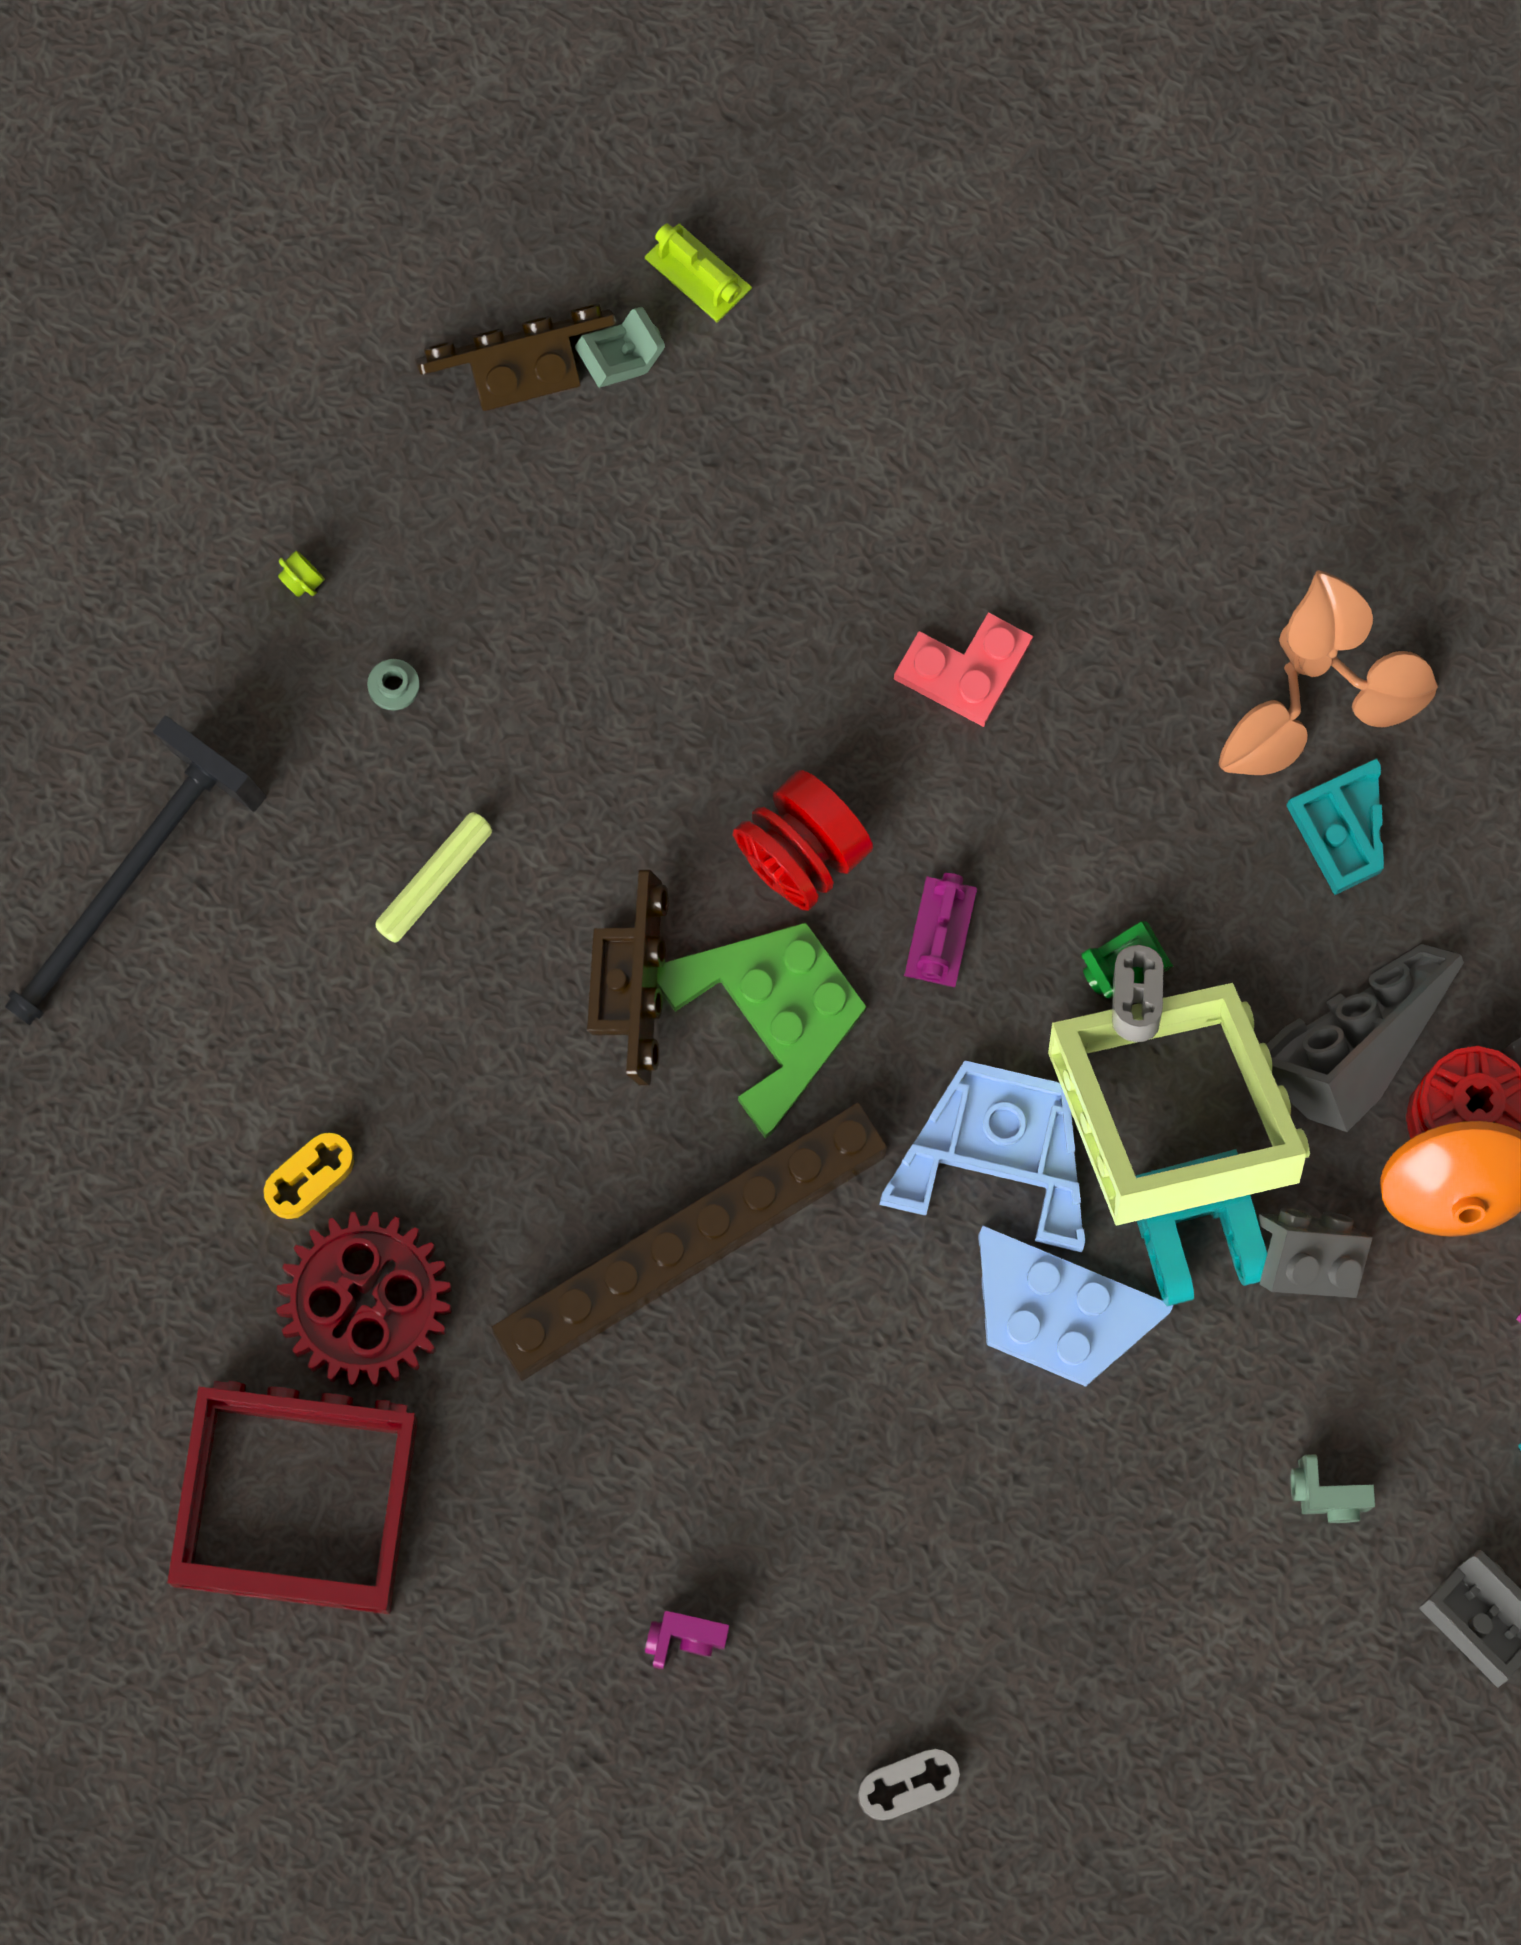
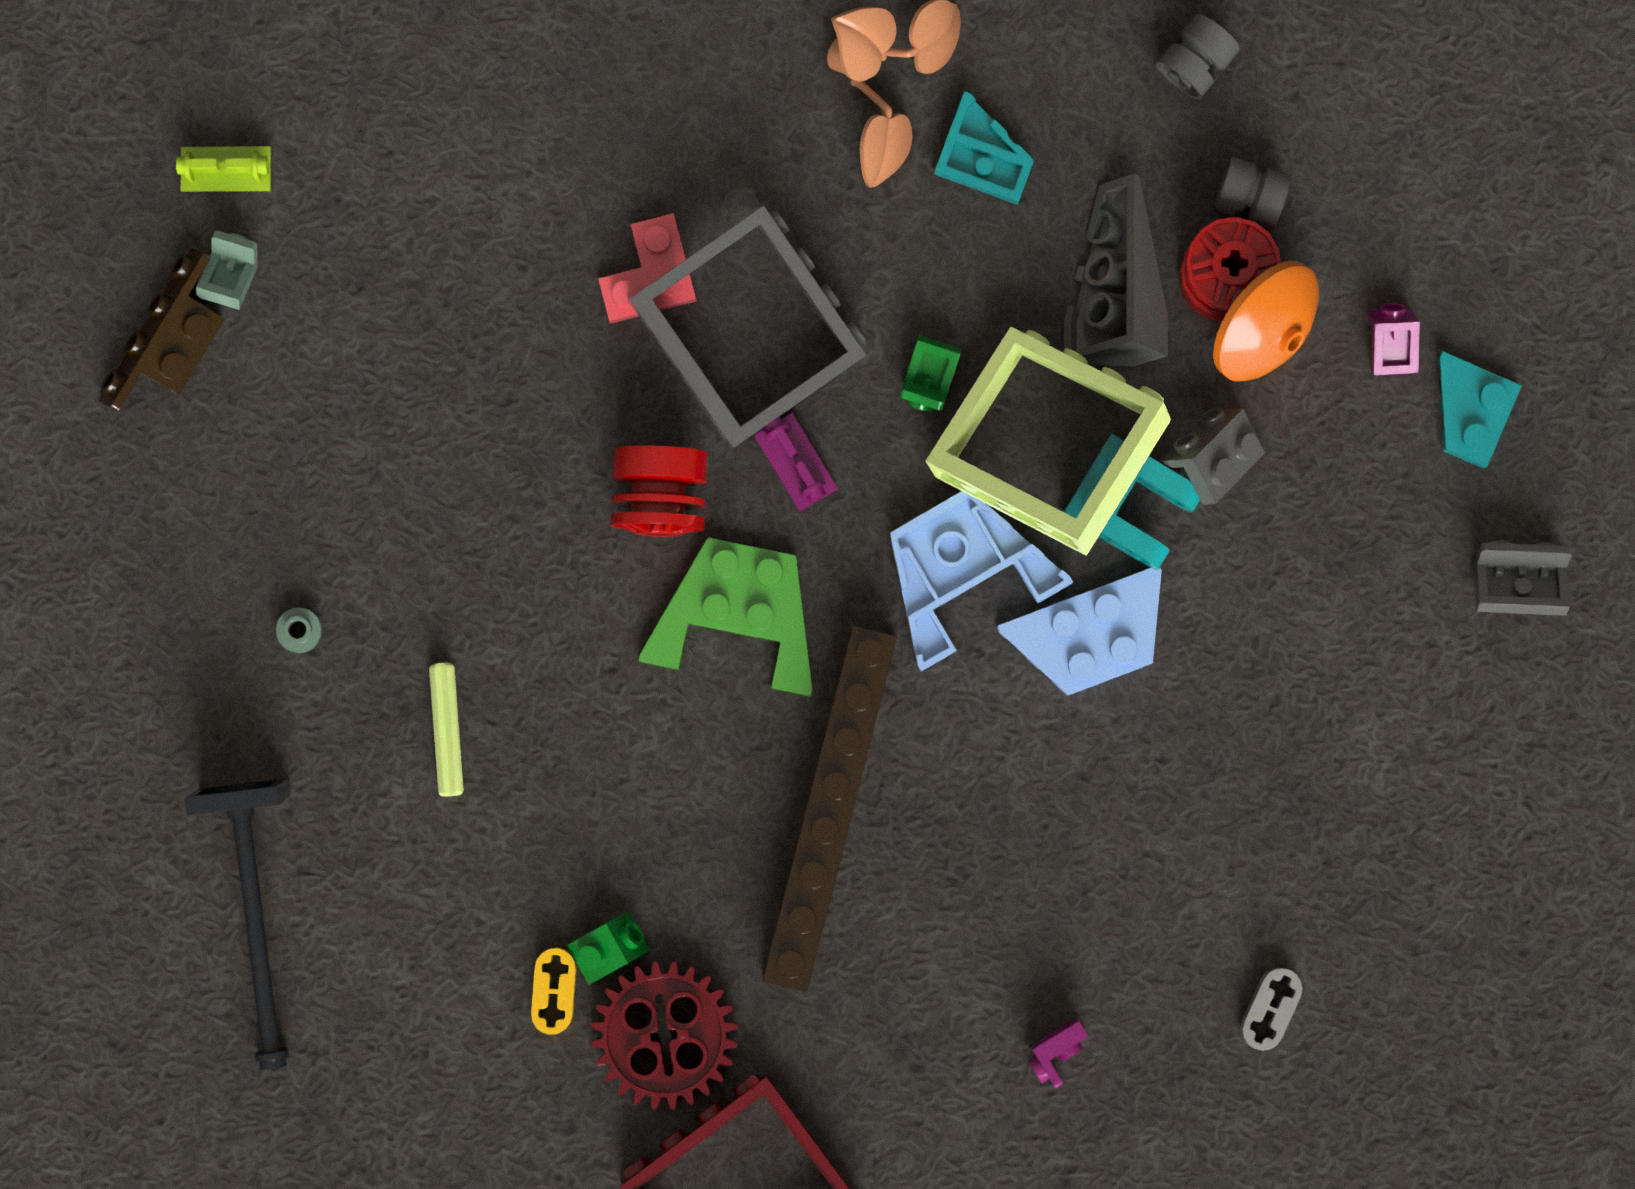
camera: 45 degrees left, 10 degrees up
lime plate [278,550,325,597] -> none
dark brown bracket [587,869,669,1085] -> none
light grey beam [1112,945,1163,1042] -> none
sand green bracket [1290,1454,1375,1523] -> none
none -> green bracket [567,912,649,985]
none -> dark grey window [628,206,866,448]

